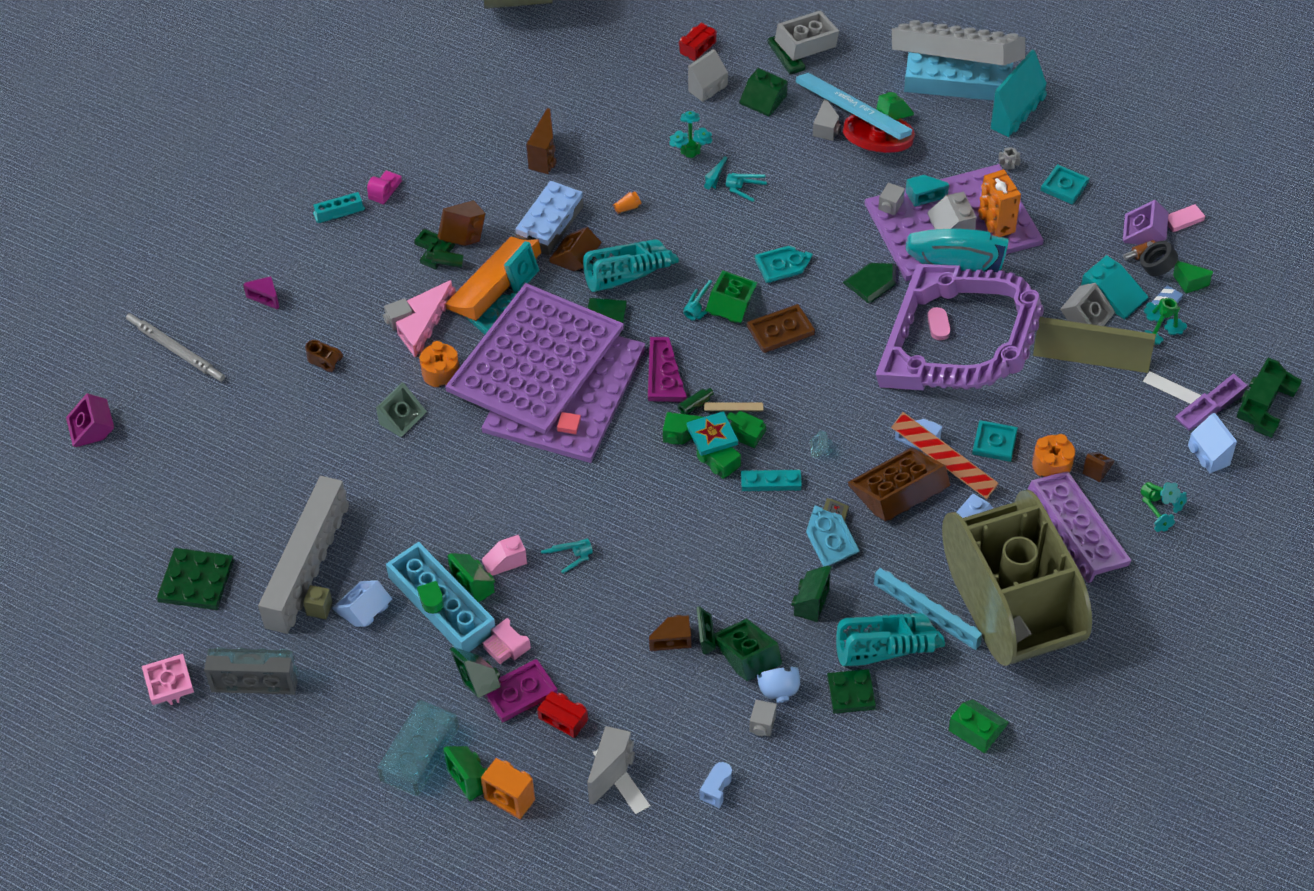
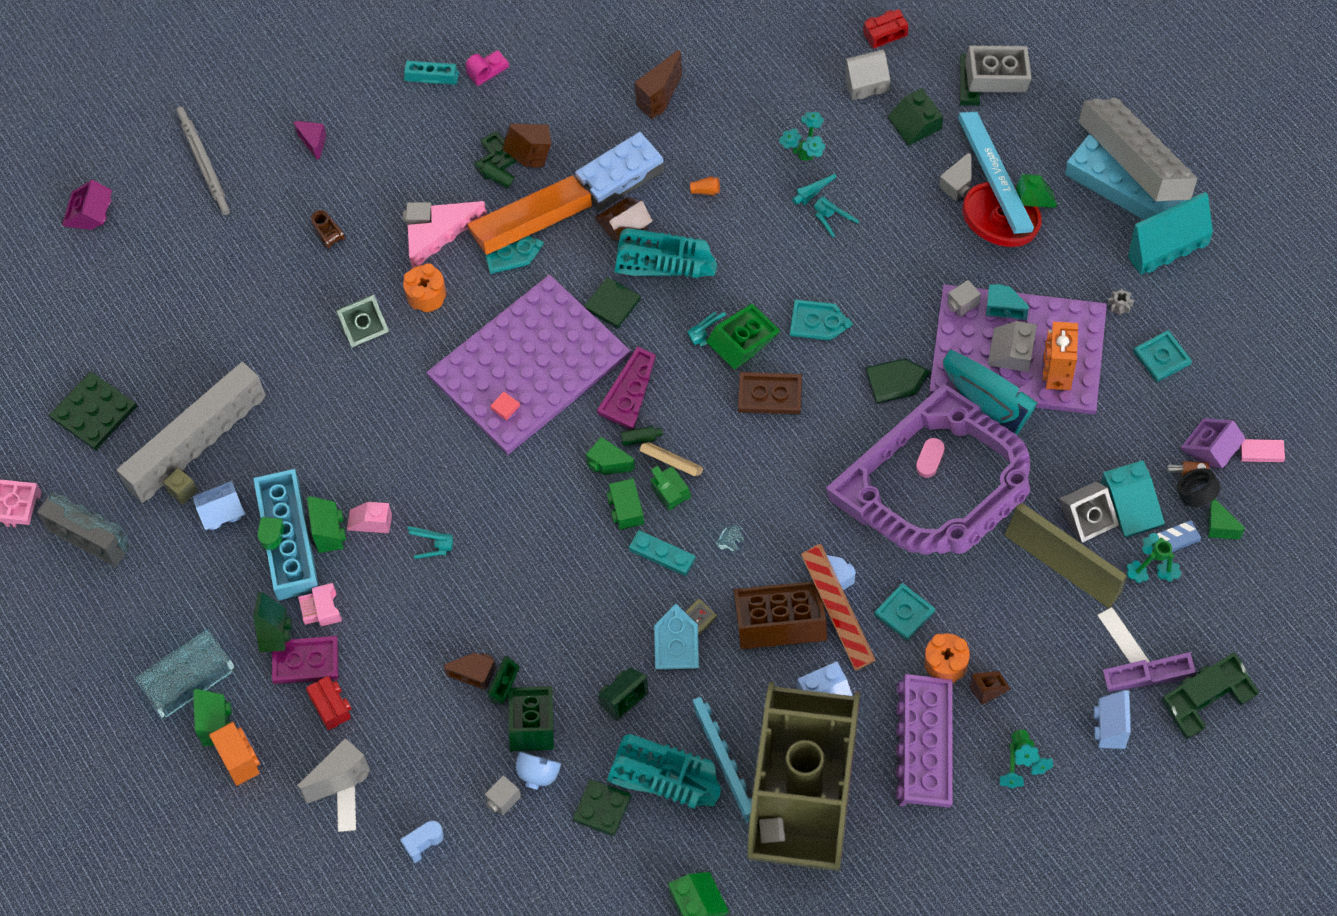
camera: 30 degrees right, 10 degrees up
medium lavender plate [445,283,624,435] -> none
teal tile [504,241,539,293] -> none
teal tile [687,411,738,456] -> none

